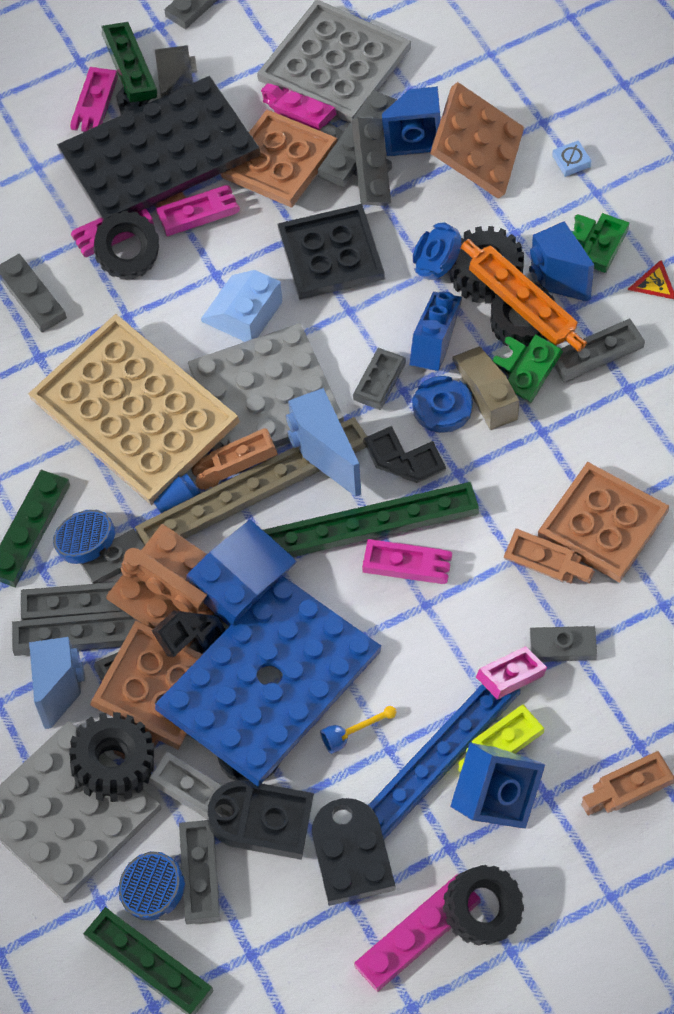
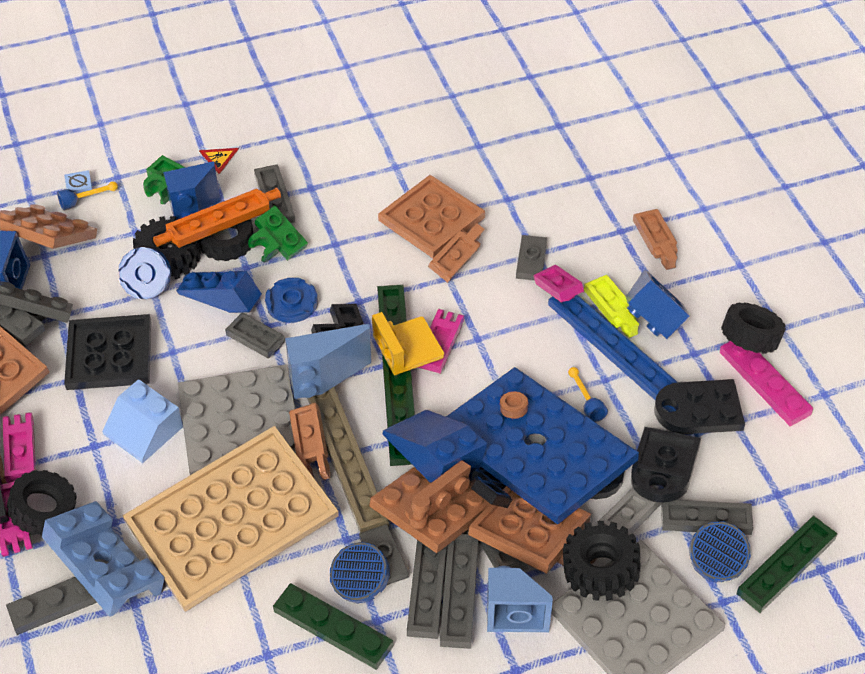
camera: 85 degrees left, 10 degrees down
blue cone [154,473,200,513] -> none
dark tan slope [452,346,519,430] -> none
none -> medium blue piece [42,501,165,617]
none -> hinge [57,181,118,210]
none -> yellow bracket [372,312,444,375]
none -> nougat tile [500,391,528,419]

